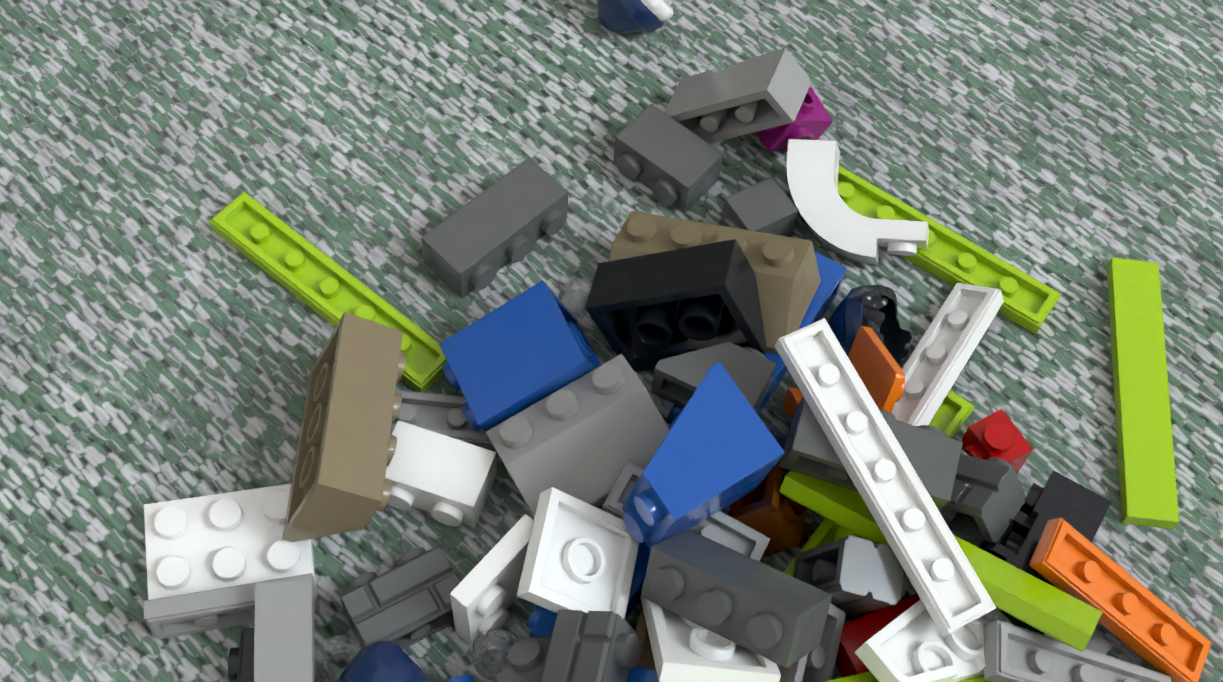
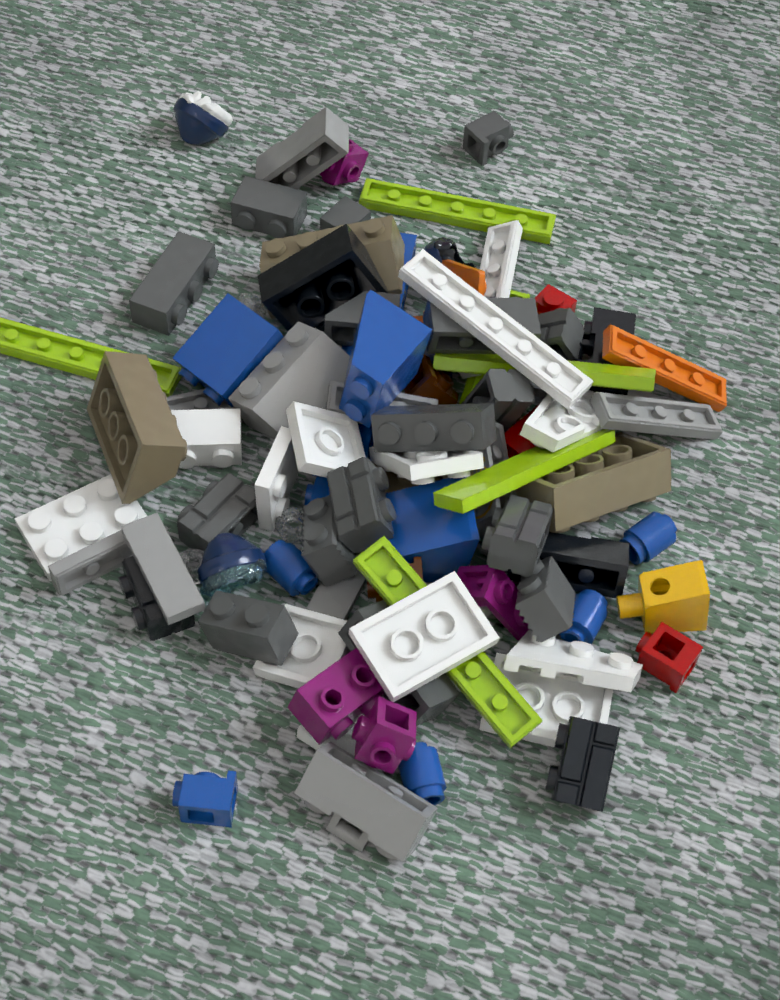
camera: 20 degrees left, 5 degrees down
white arch [787,139,929,265] -> none
lime tile [1107,257,1179,529] -> none
none -> dark grey brick [463,111,514,166]

